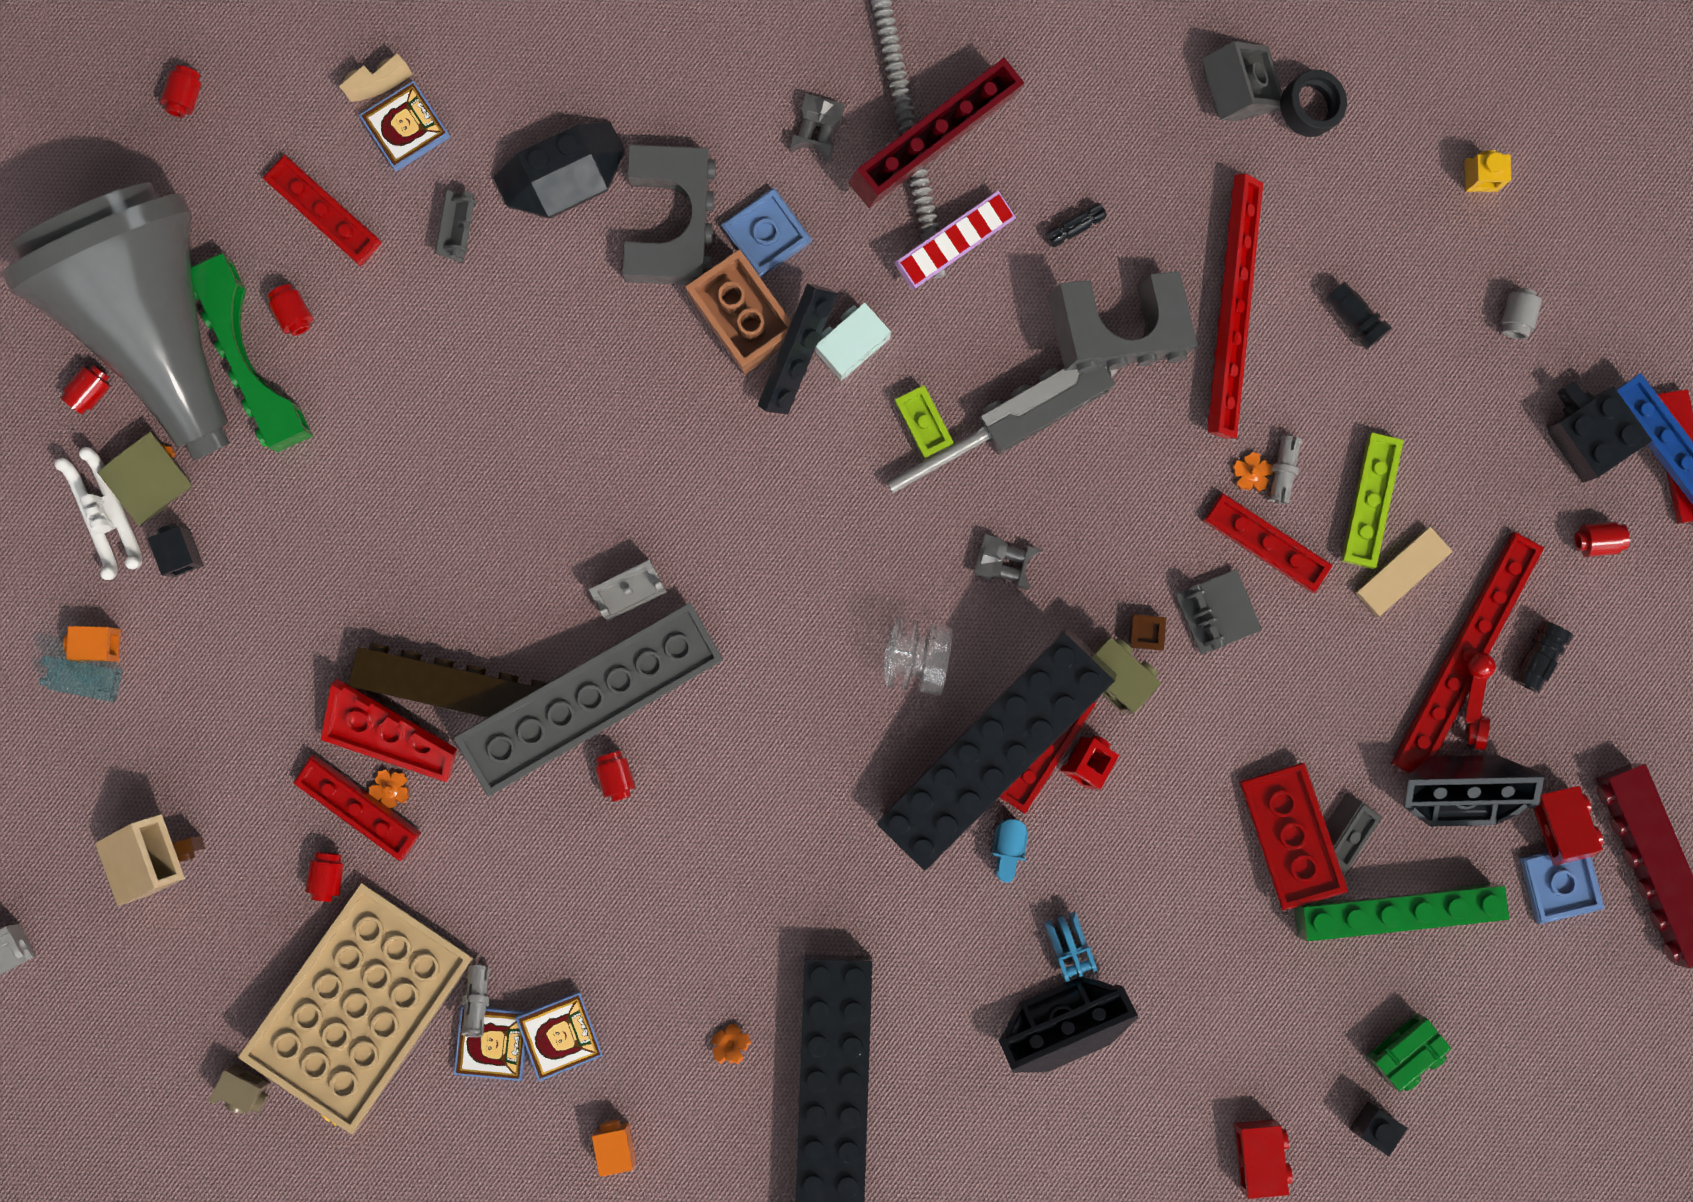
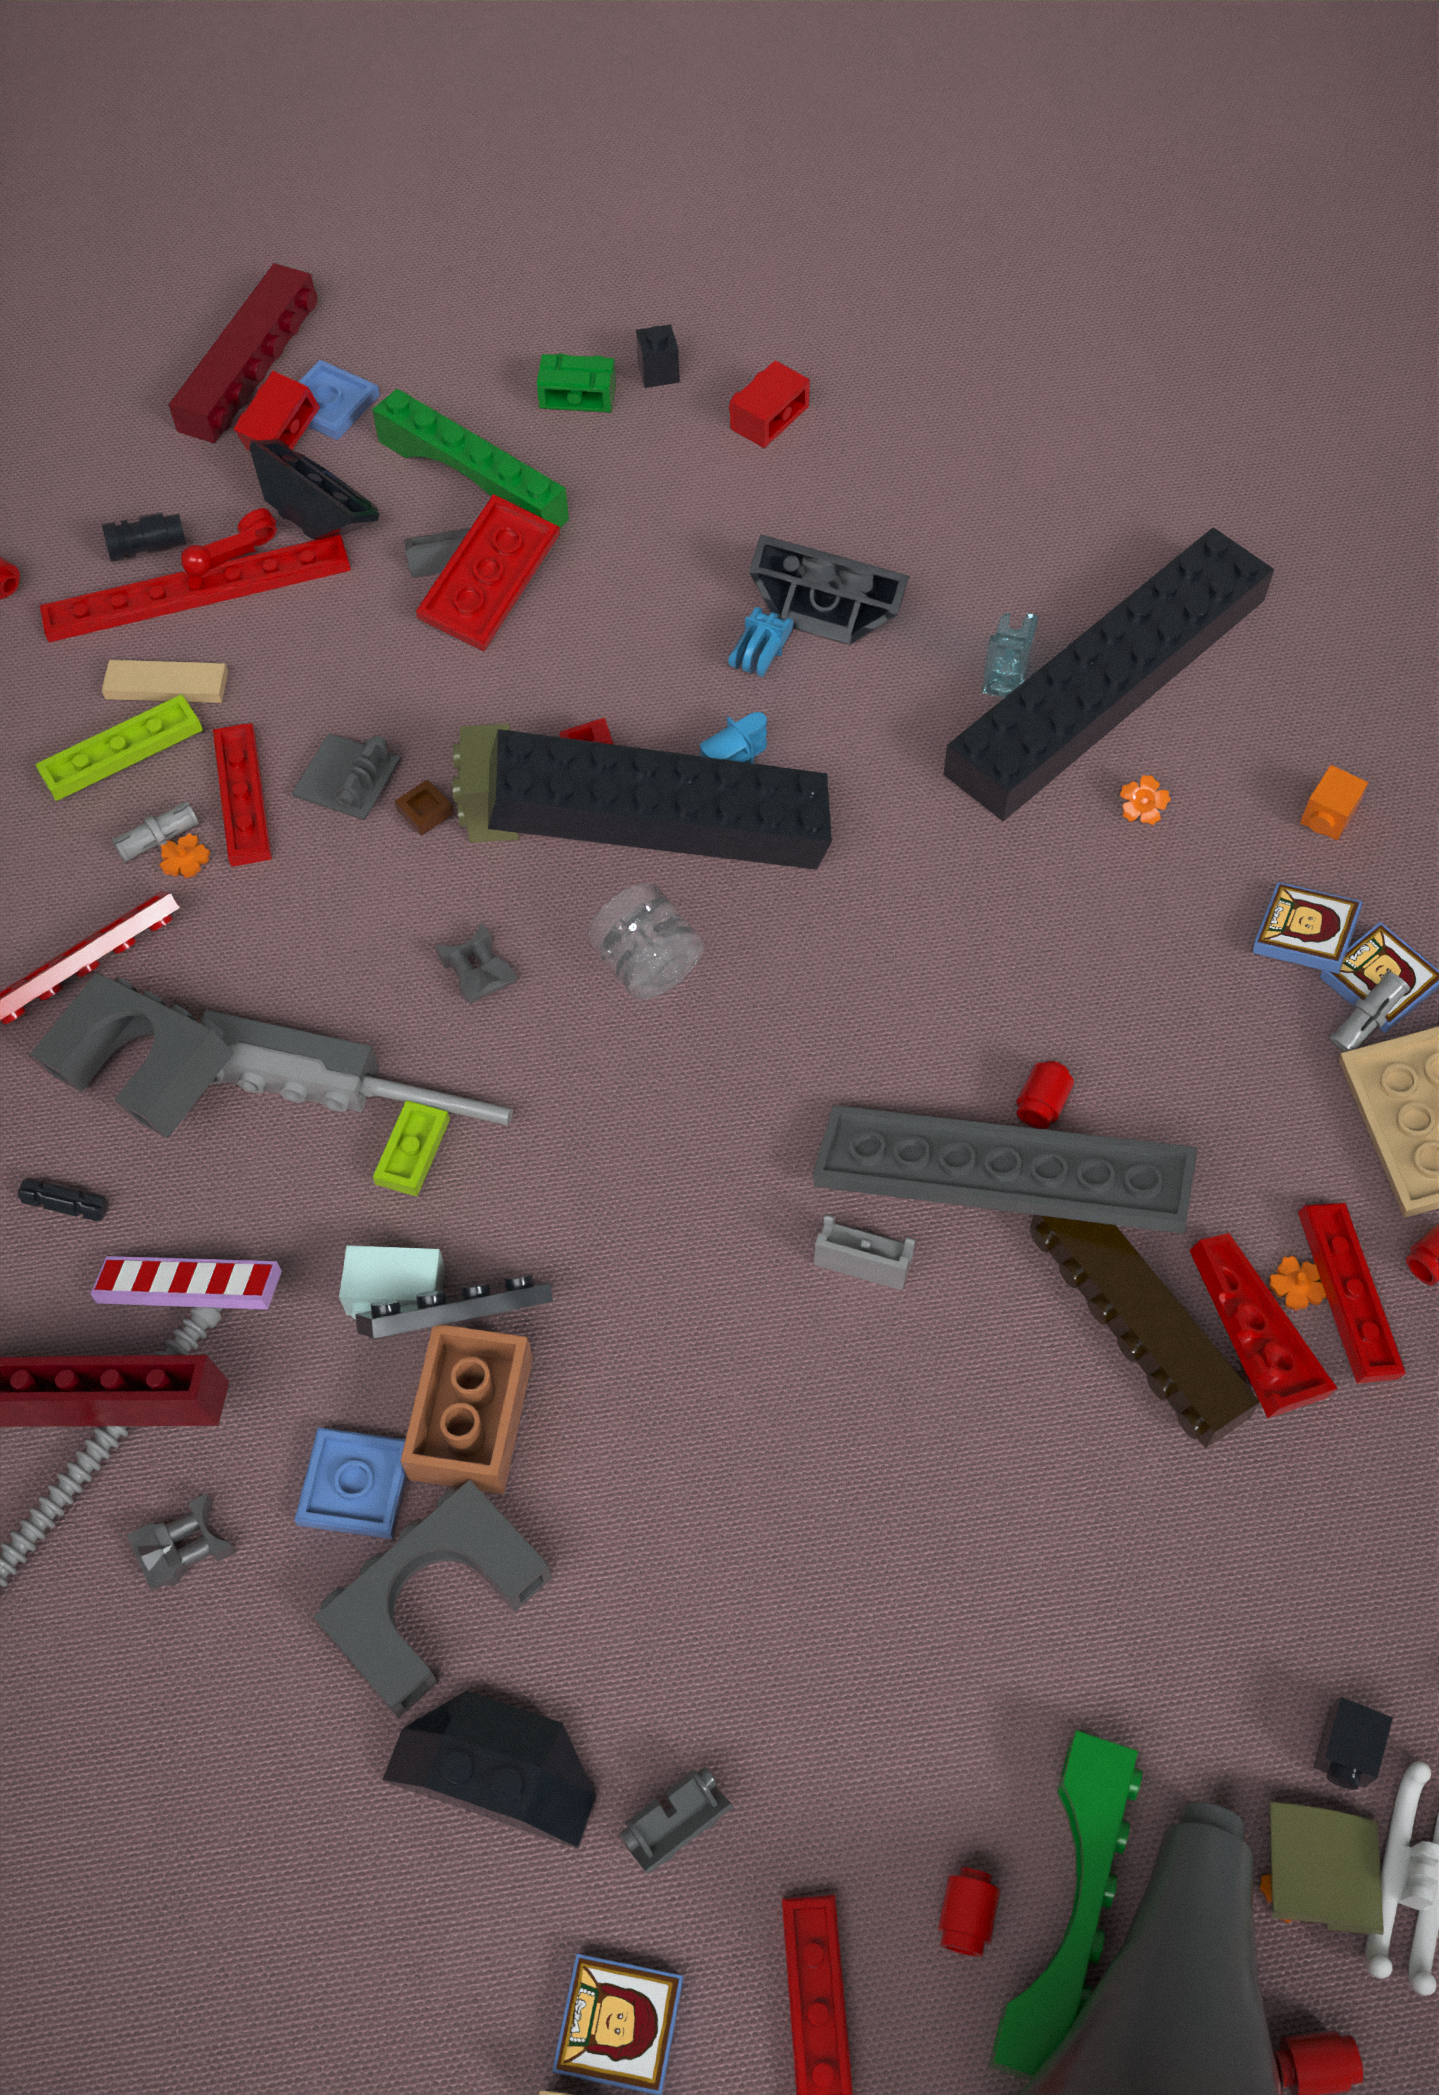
camera: 130 degrees left, 25 degrees down
none -> clear light blue hinge [982,613,1039,697]

